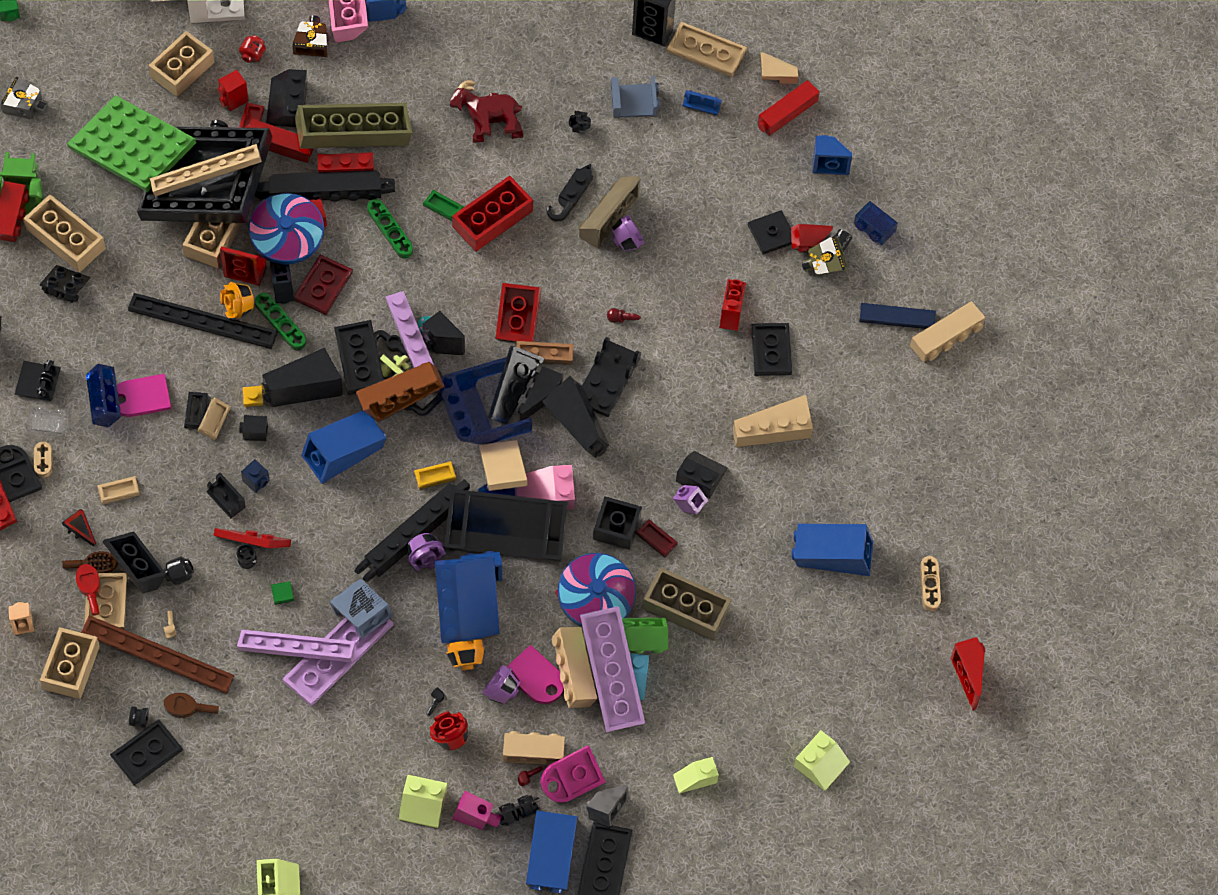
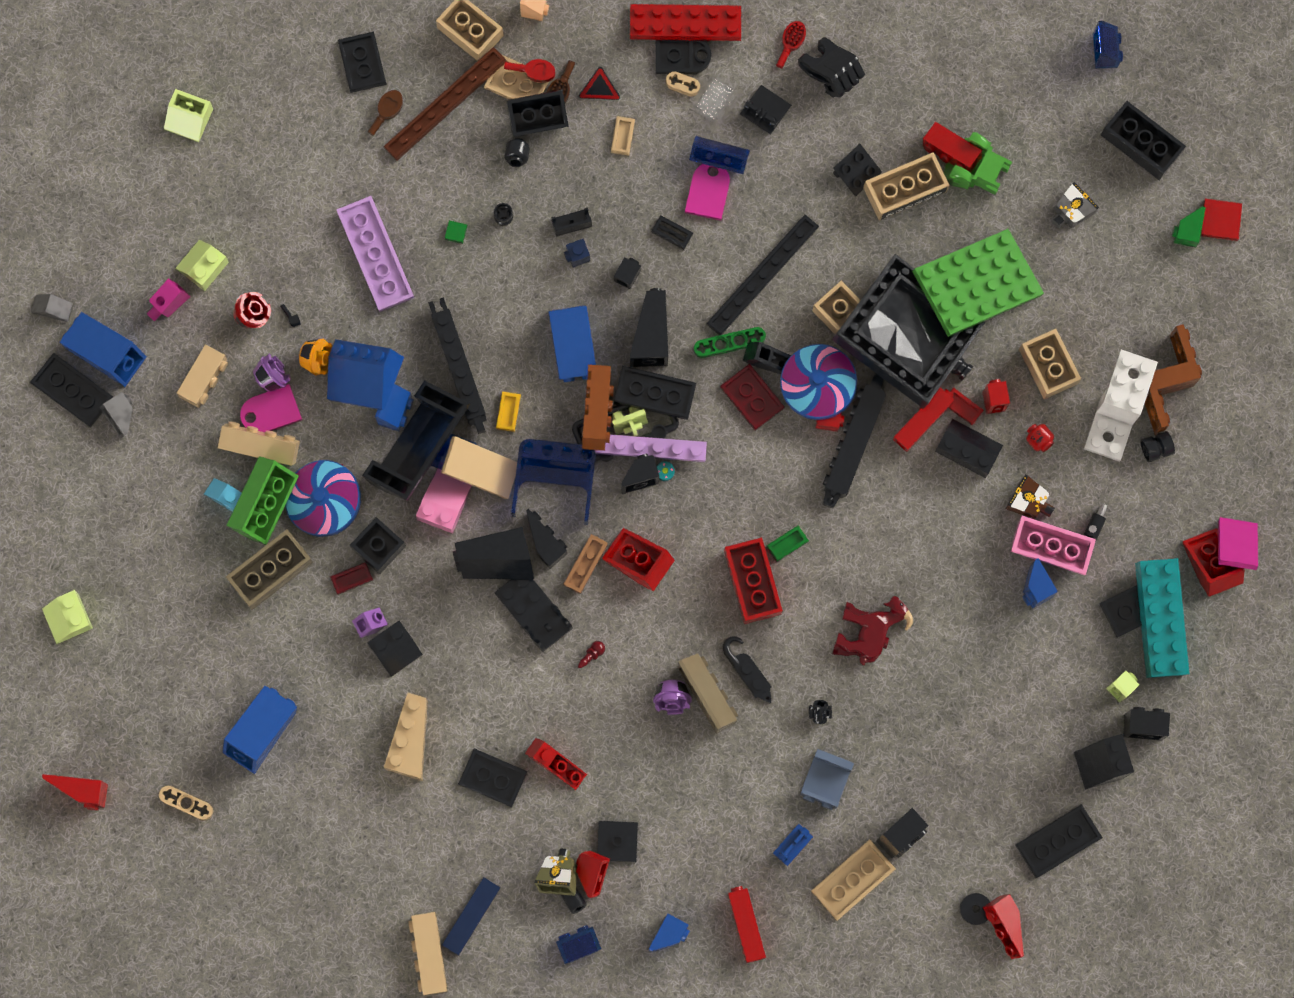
camera: 115 degrees right, 15 degrees up
black wheel [129,706,149,728] -> none
tan plate [150,144,262,196] -> none
tan hand [163,611,176,638] -> none
tan tile [198,397,231,440] -> none
red wing [214,528,291,548] -> none
red slope [220,246,267,286] -> none
light orange cone [220,282,254,319] -> none
lavender plate [237,630,357,662] -> none
yellow plate [242,386,263,407] -> none
olive brick [295,103,412,148] -> none
red brick [317,152,374,172] -> none
sand blue panel [330,579,393,639] -> none
green beam [367,199,413,258] -> none
medium lavender cone [407,533,446,571] -> none
black wing [488,346,545,424] -> none
black hinge [495,795,539,826] -> none
dark red hand [518,766,543,786] -> none
dark pink tile [541,745,605,803] -> none
lavender plate [580,606,645,732] -> none
yellowish green slope [673,757,719,794] -> none
tan slope [760,52,798,84] -> none

